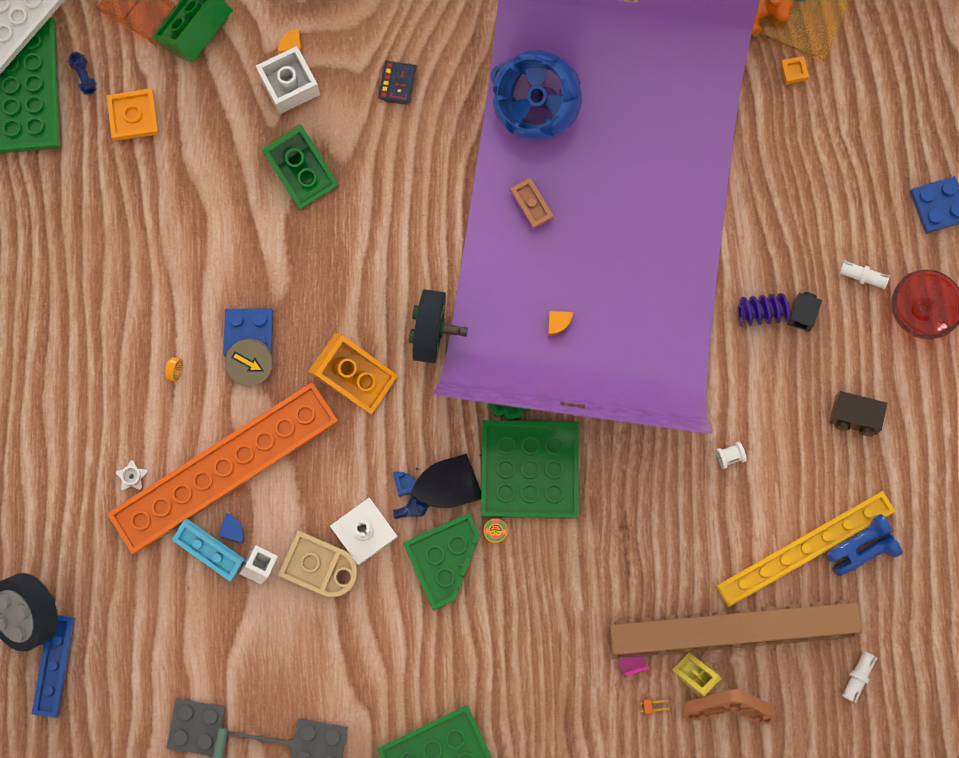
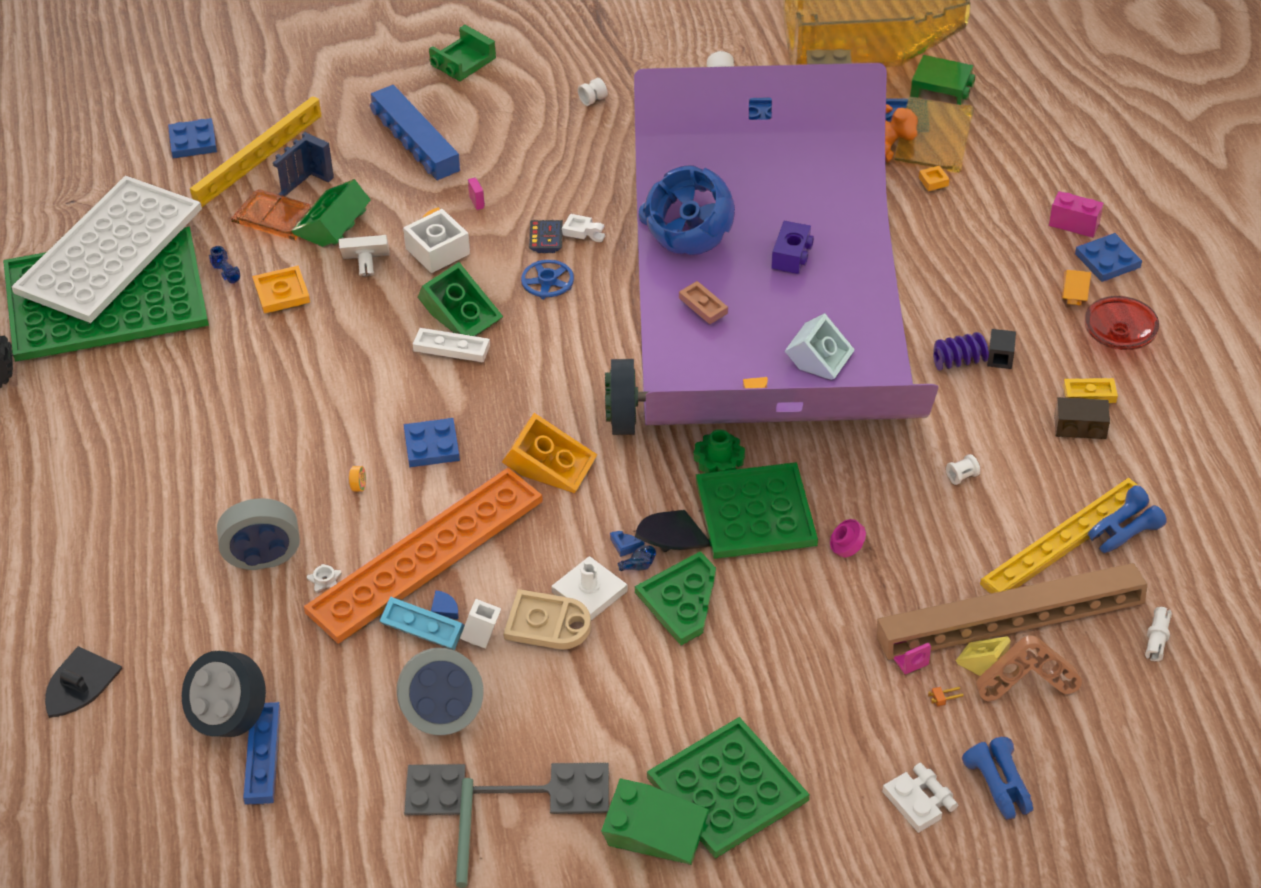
camera: 10 degrees left, 30 degrees down
dark tan tile [225,338,273,386] -> none
tile [483,518,508,544] -> none
white pin [839,260,890,290] -> none
none -> light grey wheel [217,498,300,570]
none -> white tile [339,235,390,276]
none -> wheel [396,648,484,735]
none -> white plate [413,328,490,362]
none -> dark pink tile [468,177,485,210]
none -> blue wheel [521,260,574,299]
none -> white plate [562,214,605,242]
none -> dark purple brick [771,220,814,274]
none -> light aqua slope [785,313,855,380]
none -> dark pink plate [830,519,866,558]
none -> dark pink brick [1049,191,1104,238]
none -> light orange slope [1062,270,1091,306]
none -> yellow plate [1063,378,1118,403]

